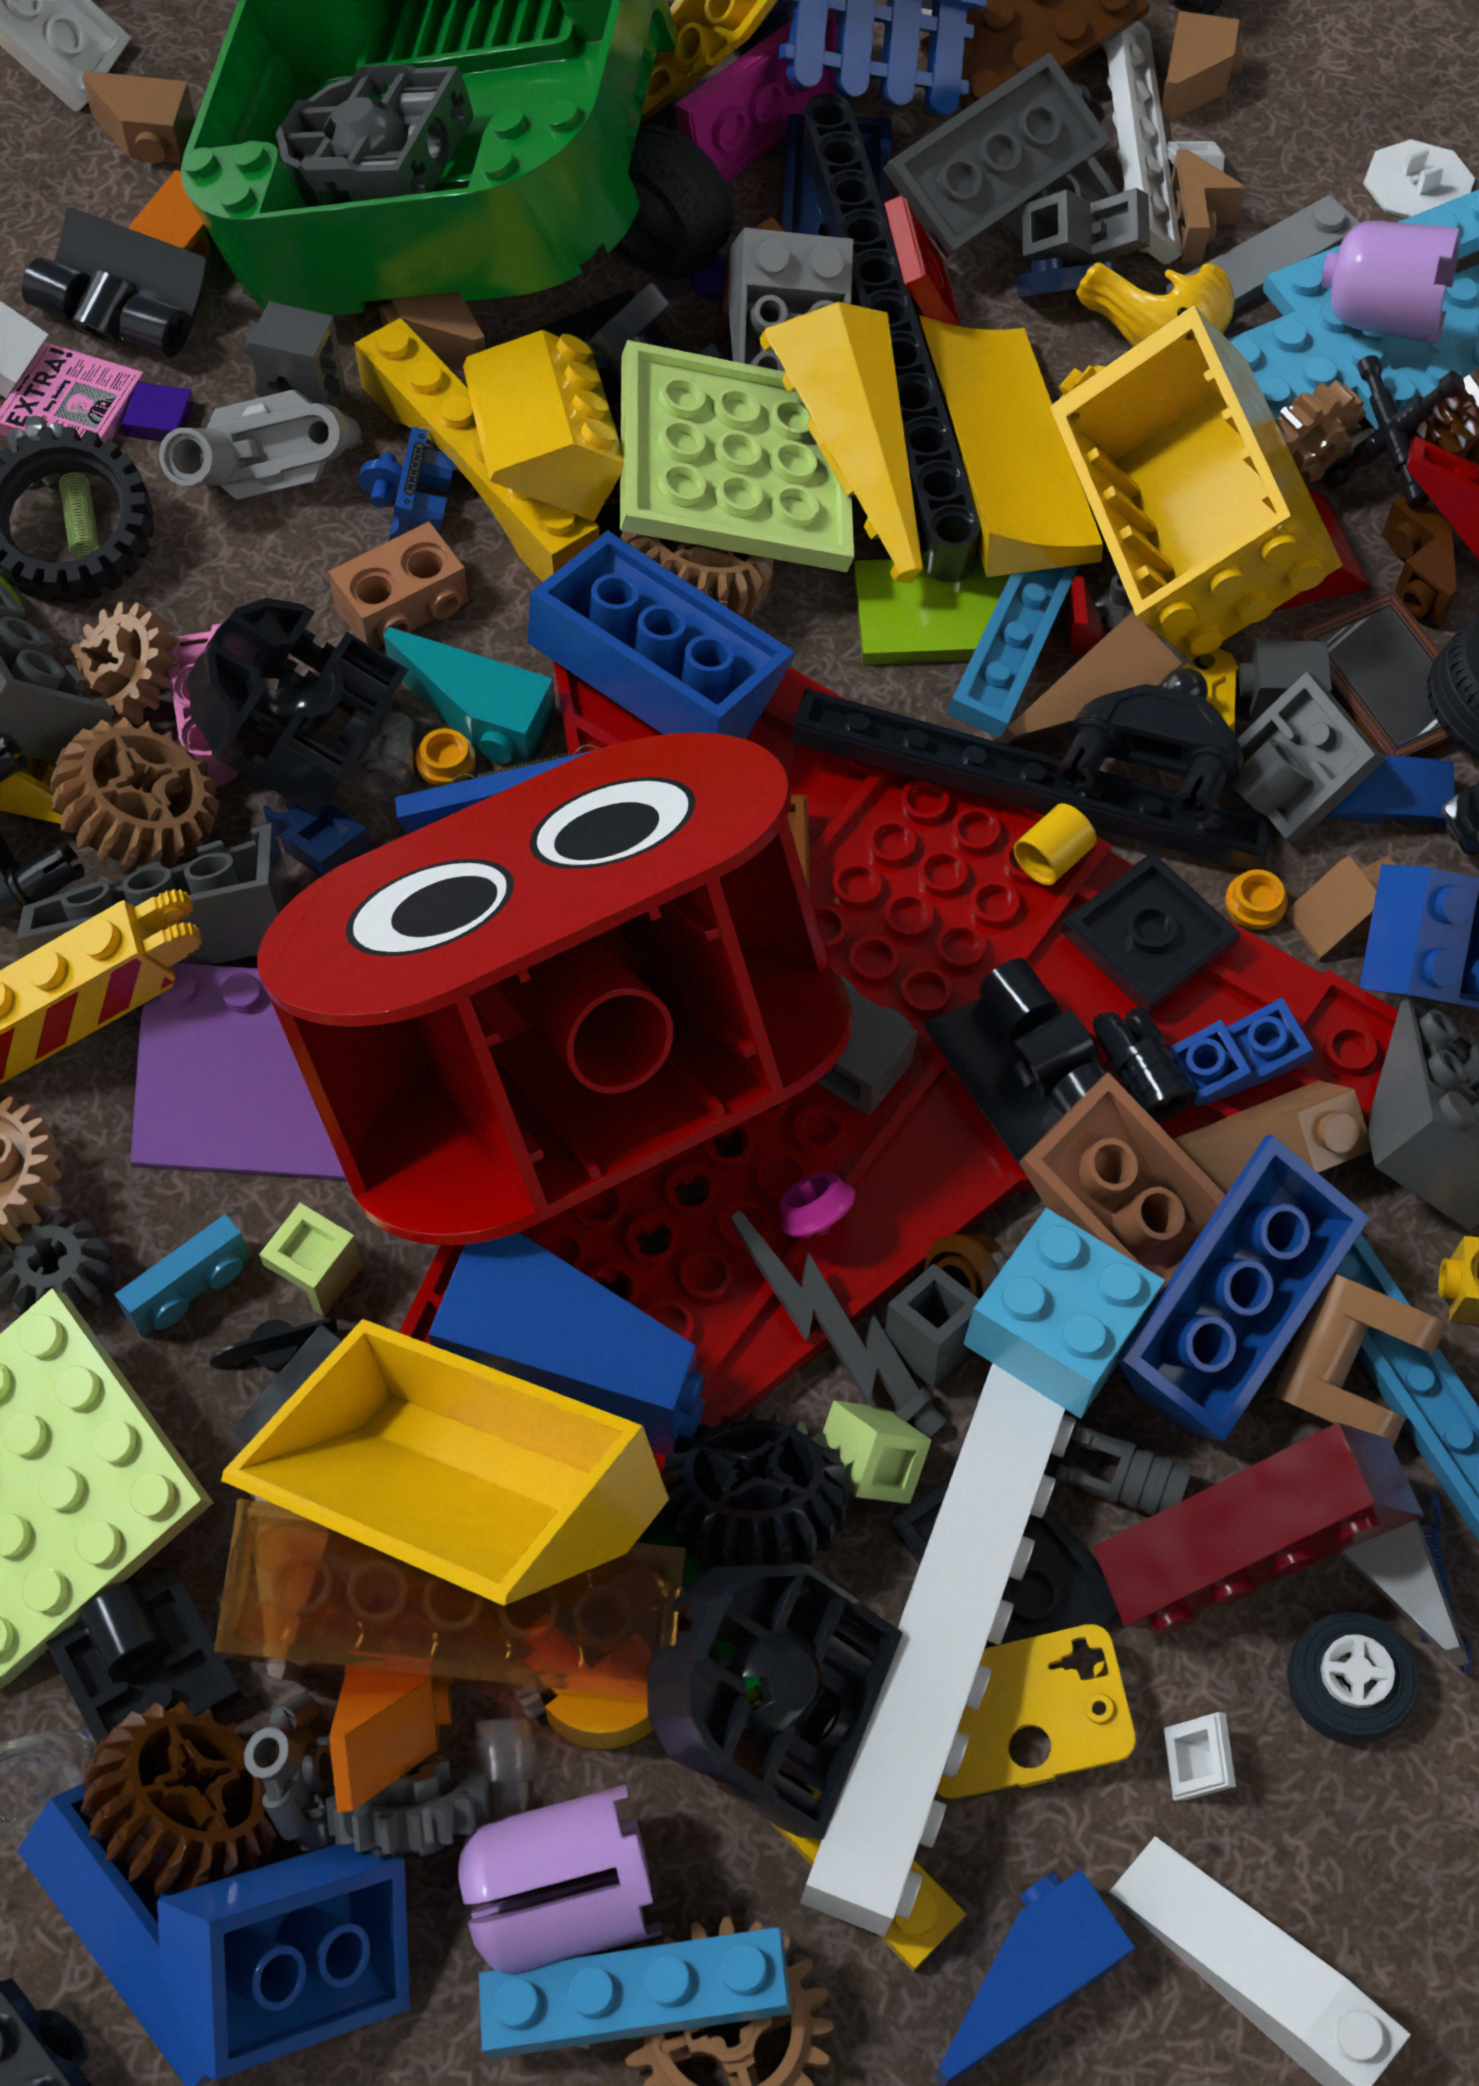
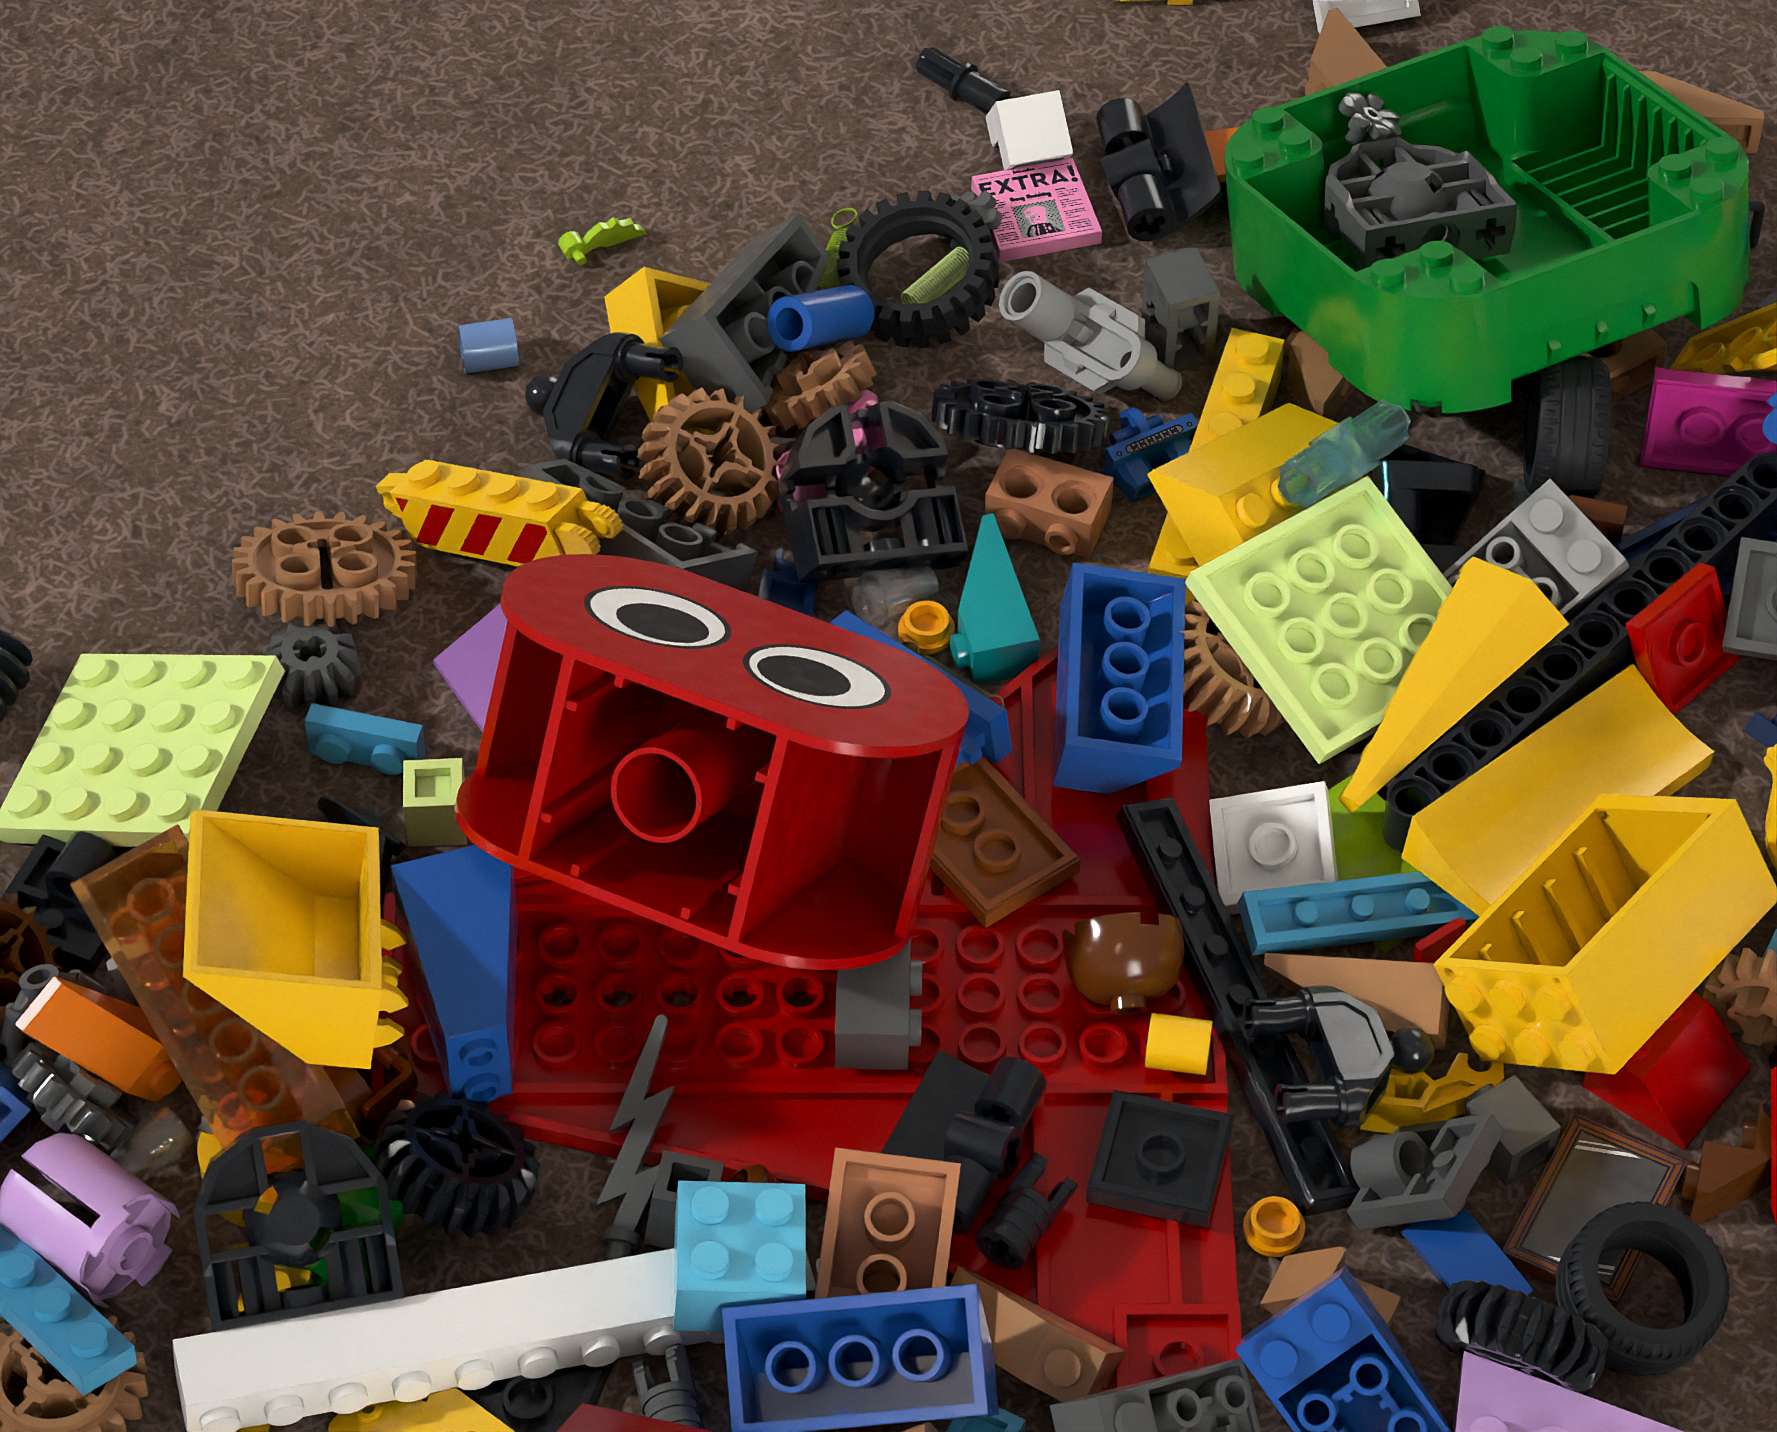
camera: 55 degrees right, 10 degrees down
dark purple tile [122,382,194,441] -> none
dark pink hat [779,1171,856,1238] -> none
yellowish green panel [822,1400,932,1504] -> none
blue slope [1170,997,1316,1107] -> none
none -> blue brick [767,285,874,352]
none -> black gear [931,378,1111,454]
none -> reddish brown cylinder [1062,913,1184,1016]
none -> white plate [1209,781,1338,915]
none -> clear light blue piece [1278,399,1411,509]
none -> dark grey plant [1339,92,1401,147]

